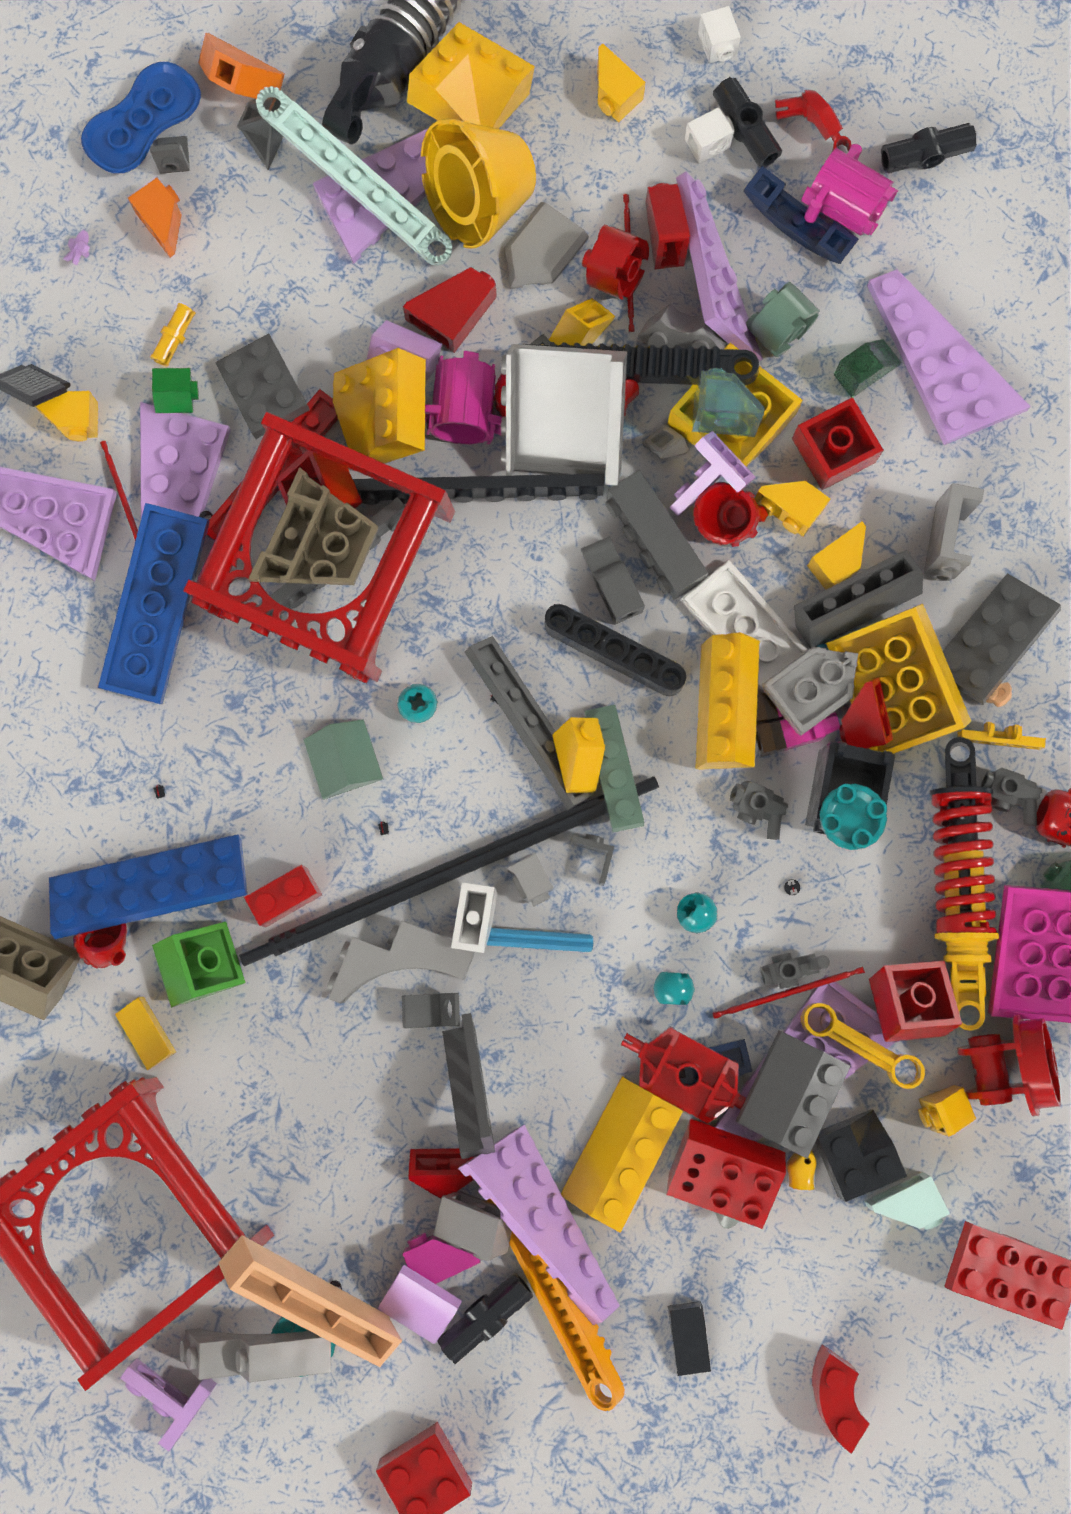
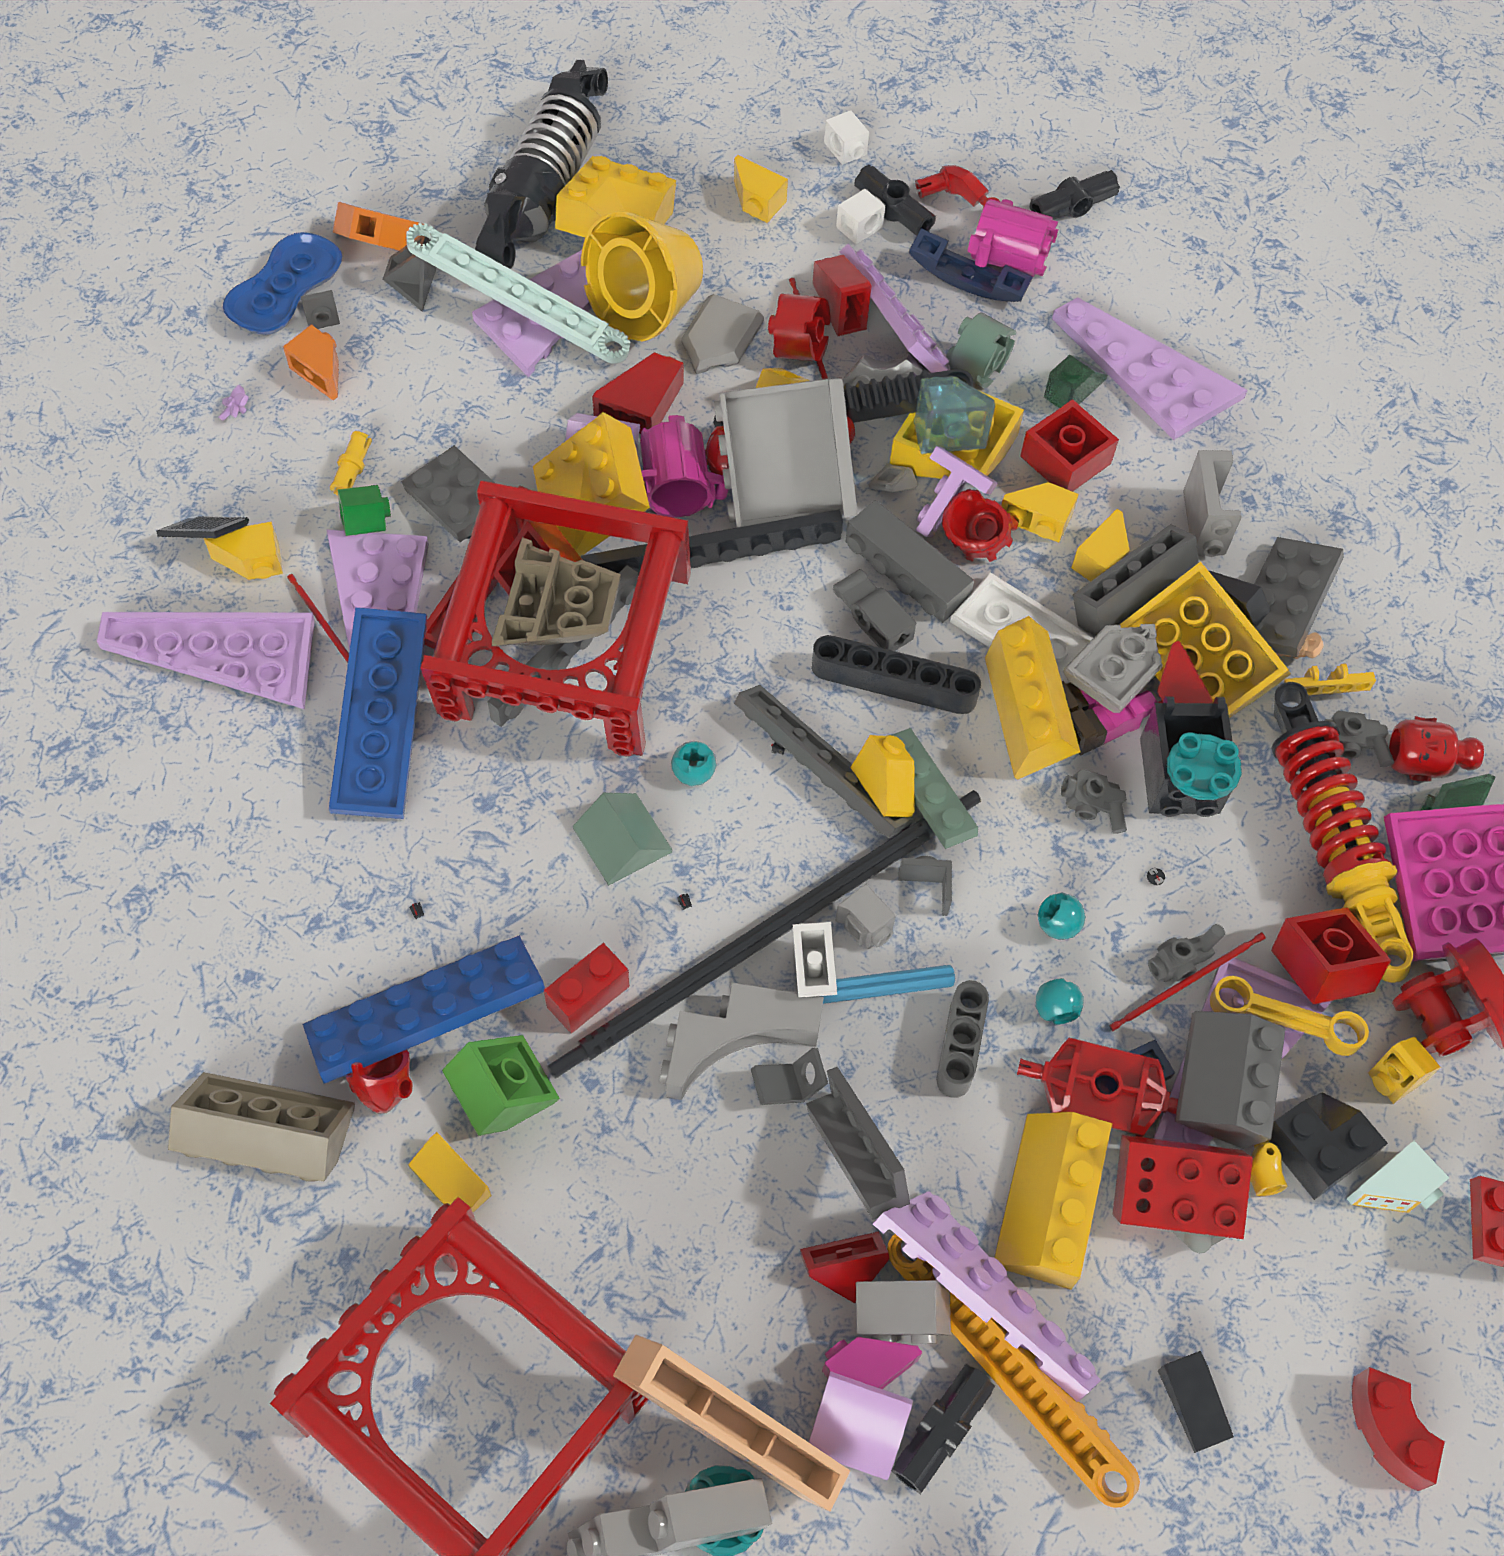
camera: 15 degrees left, 20 degrees down
none -> dark grey beam [936,980,989,1098]
none -> black slope [1209,571,1271,627]

